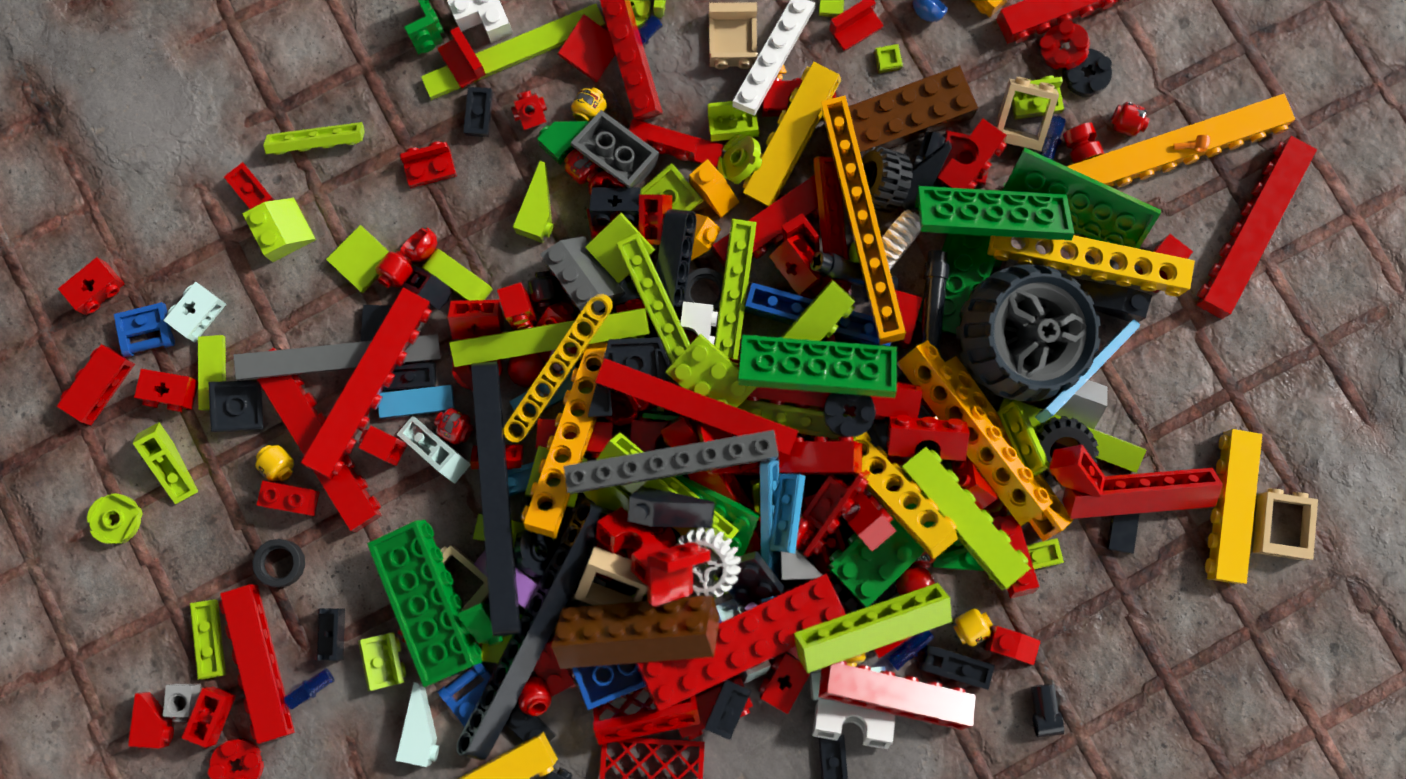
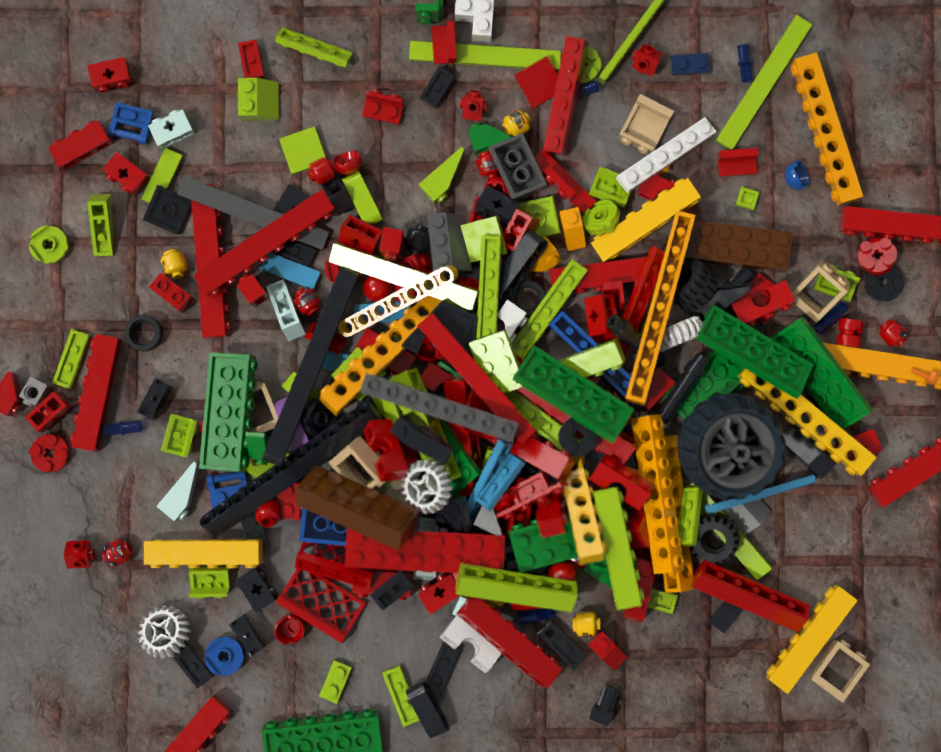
camera: 30 degrees right, 5 degrees up
red bracket [647,542,710,606] -> none
red slope [1049,444,1105,497] -> none

